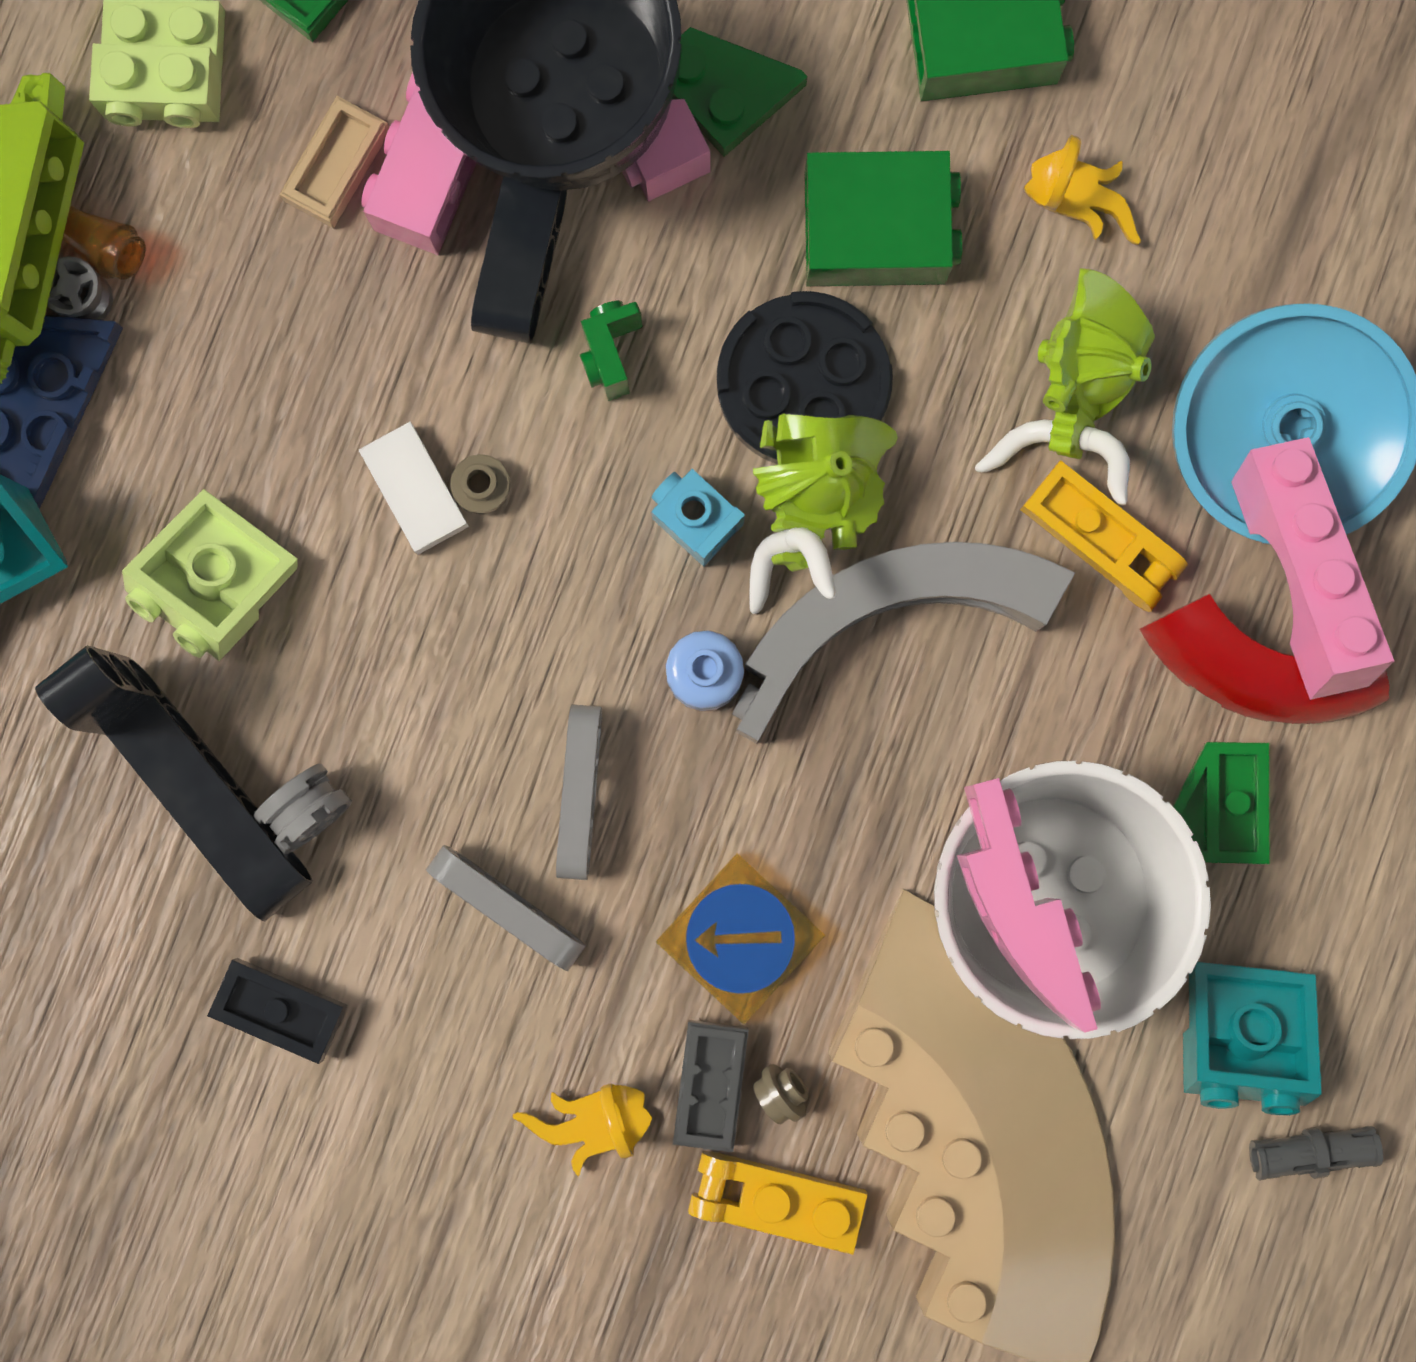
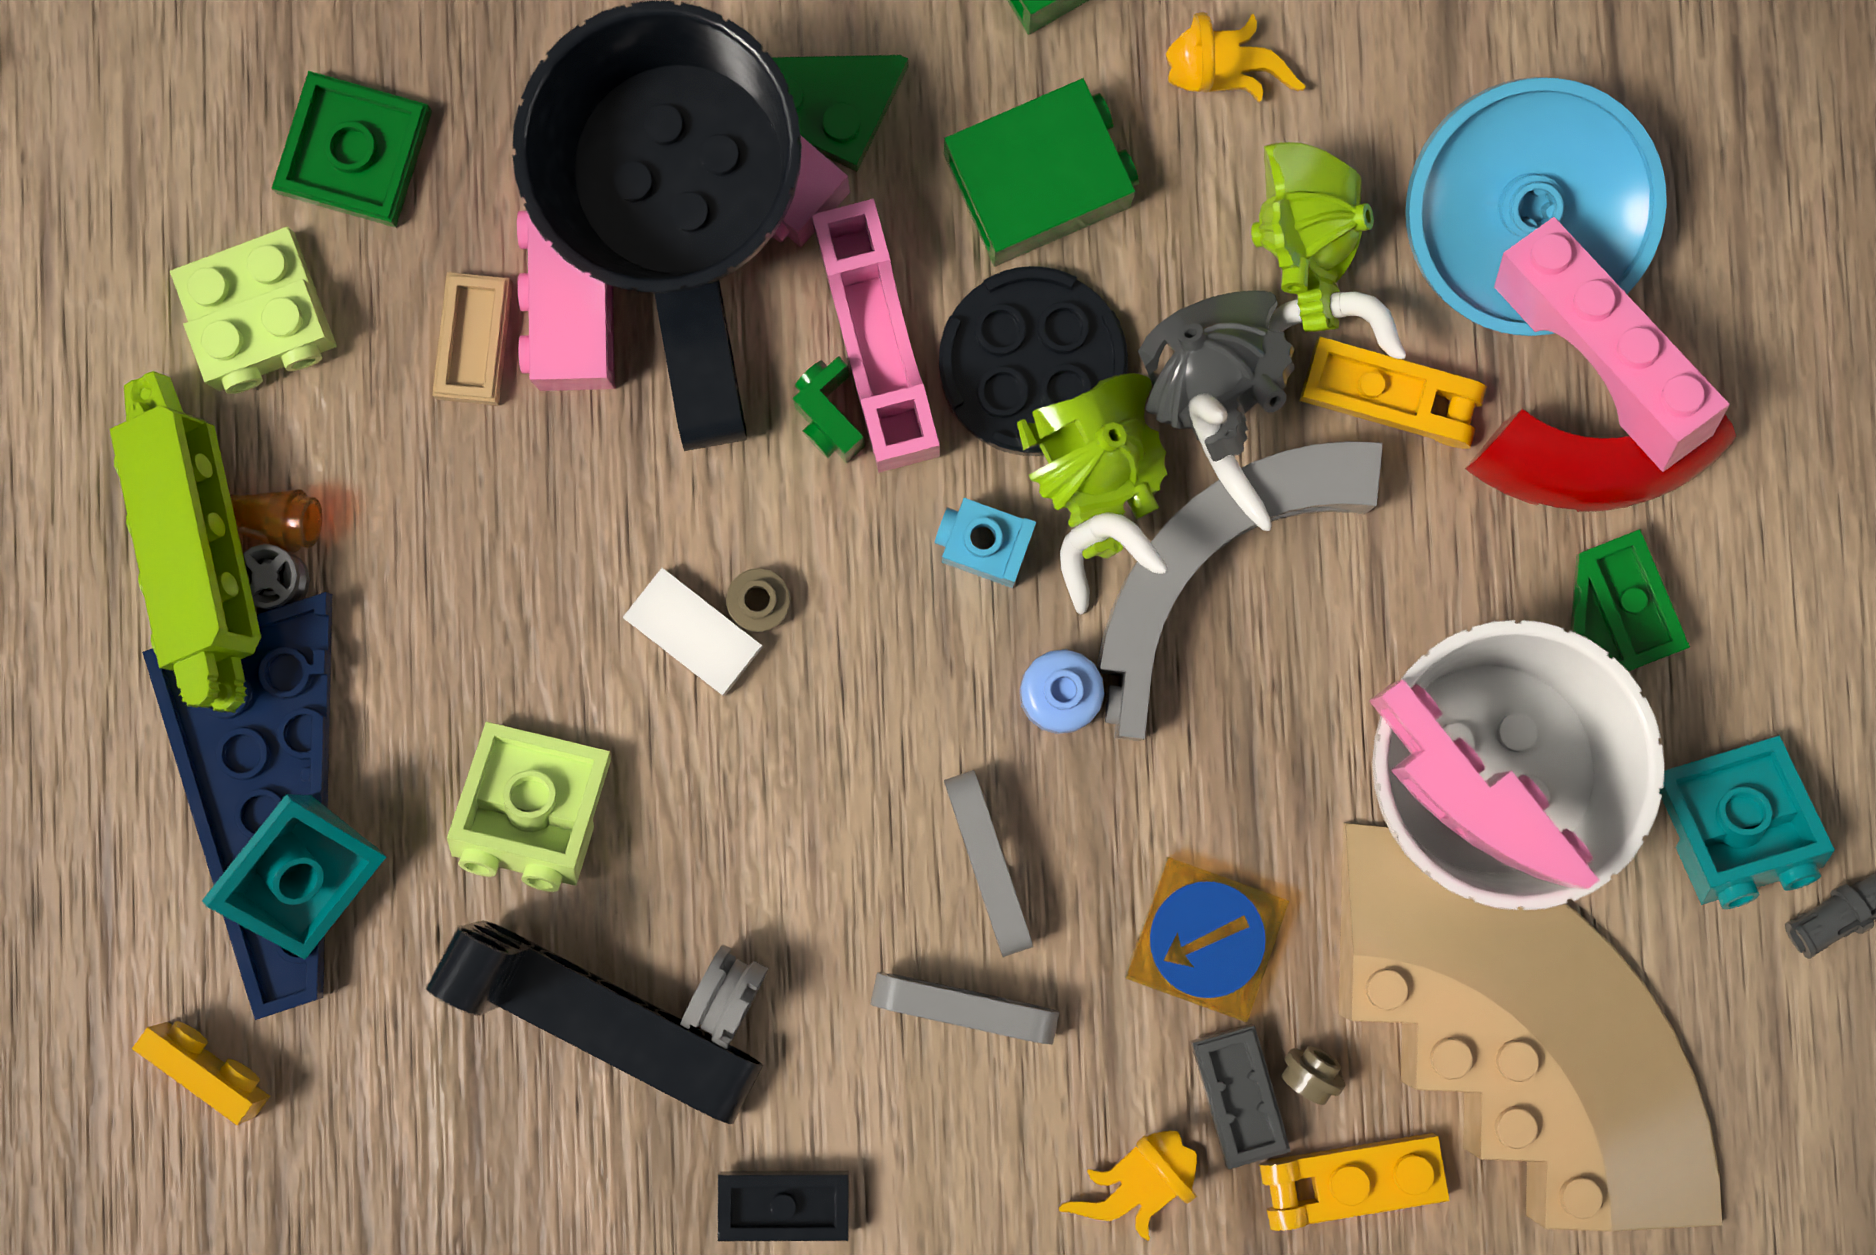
camera: 25 degrees left, 0 degrees up
none -> bright pink arch [812,198,940,473]
none -> dark grey helmet [1138,291,1295,531]

